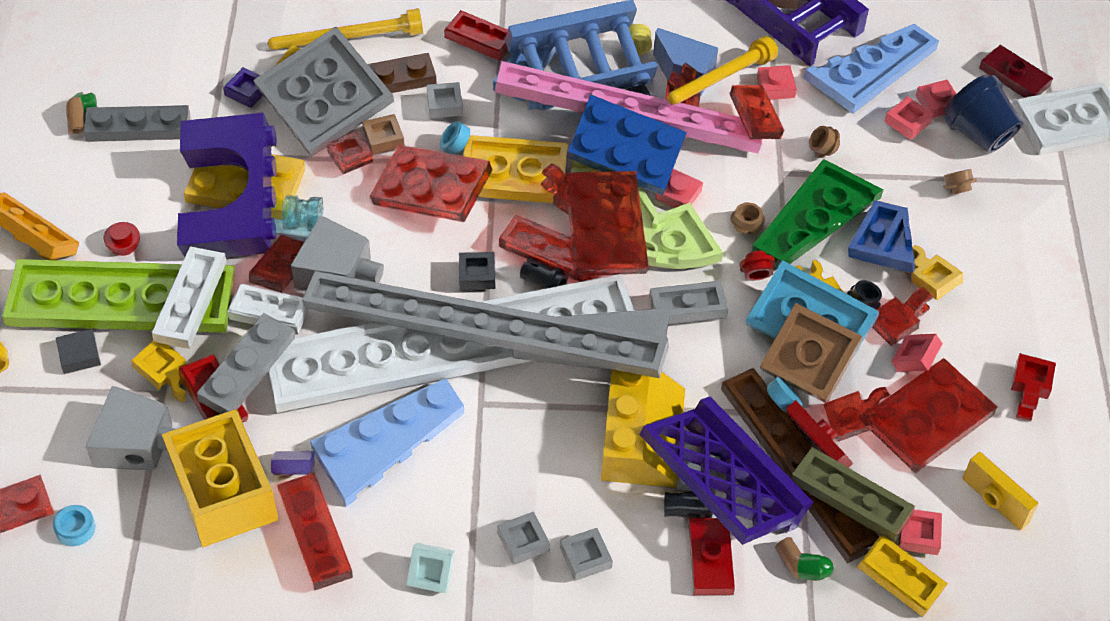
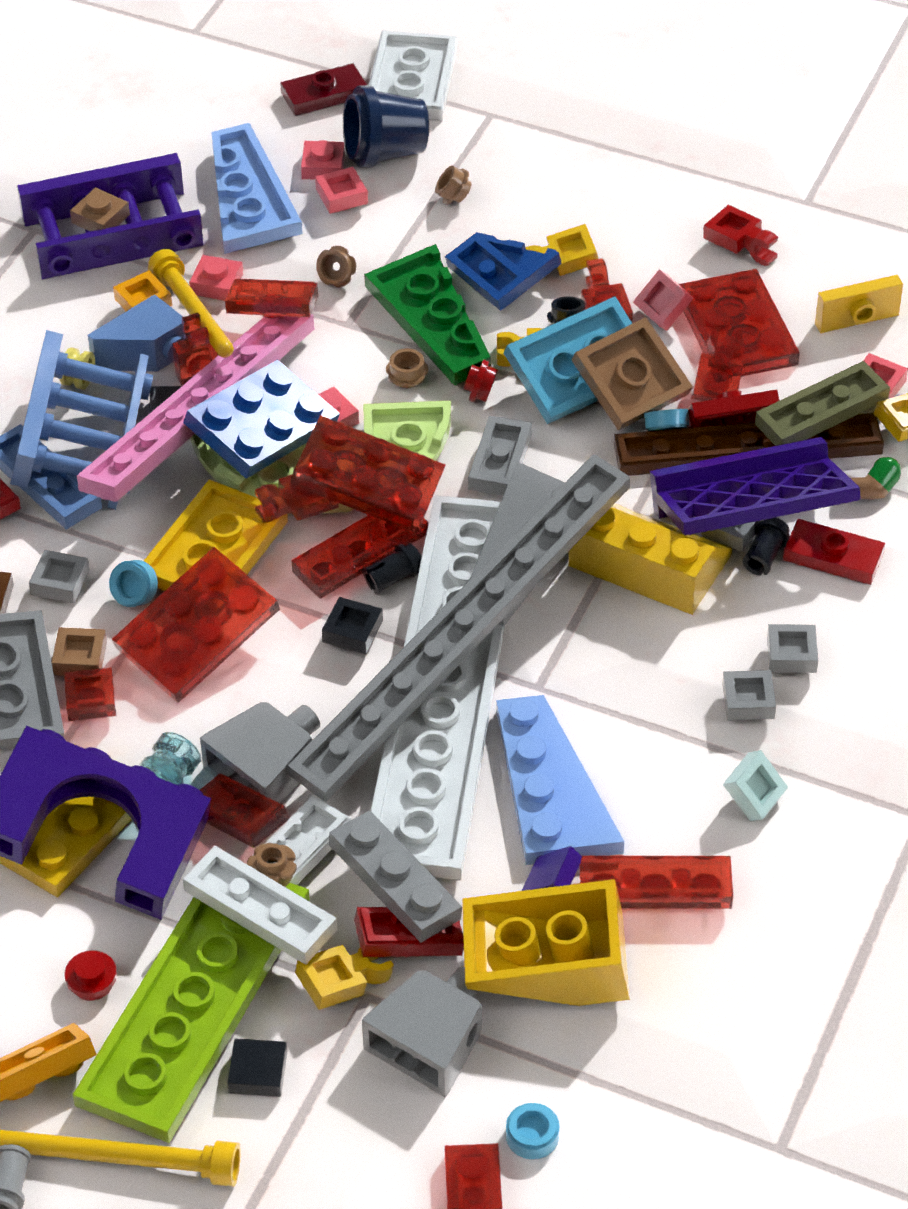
camera: 65 degrees left, 5 degrees down
none -> light orange plate [113,270,172,311]
none -> medium nougat plate [247,843,297,887]

